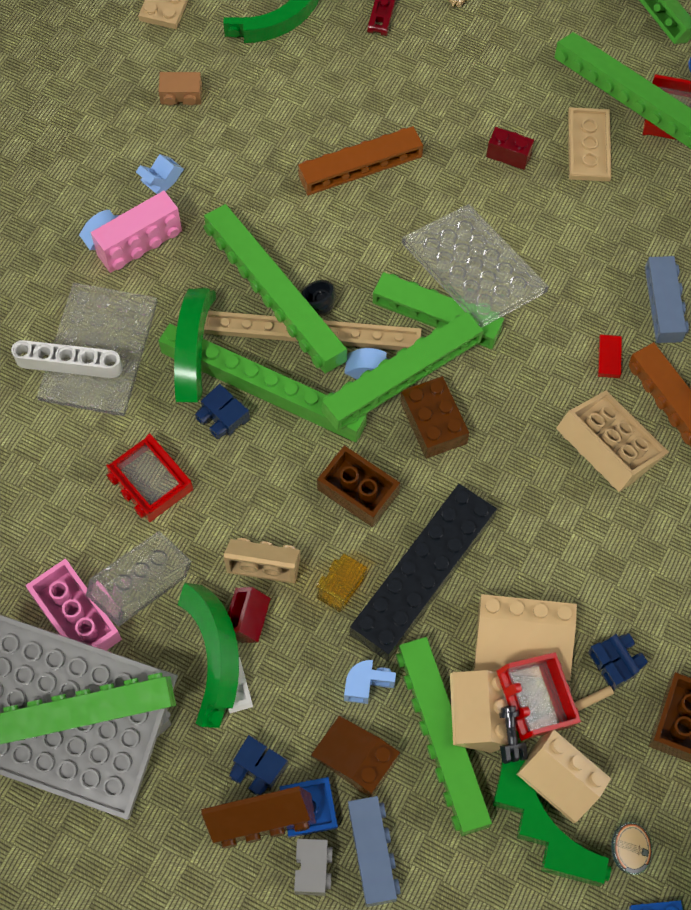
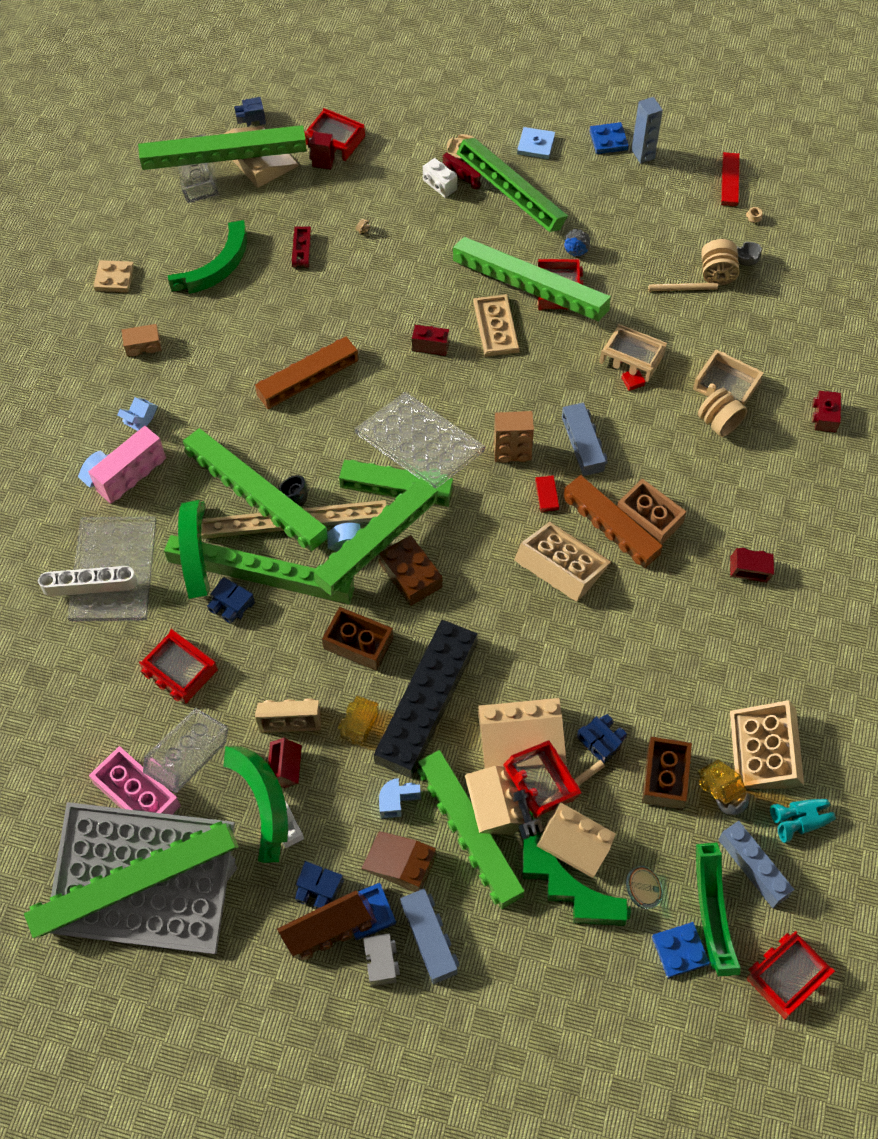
camera: 10 degrees left, 5 degrees down
none -> medium nougat brick [494,411,534,463]

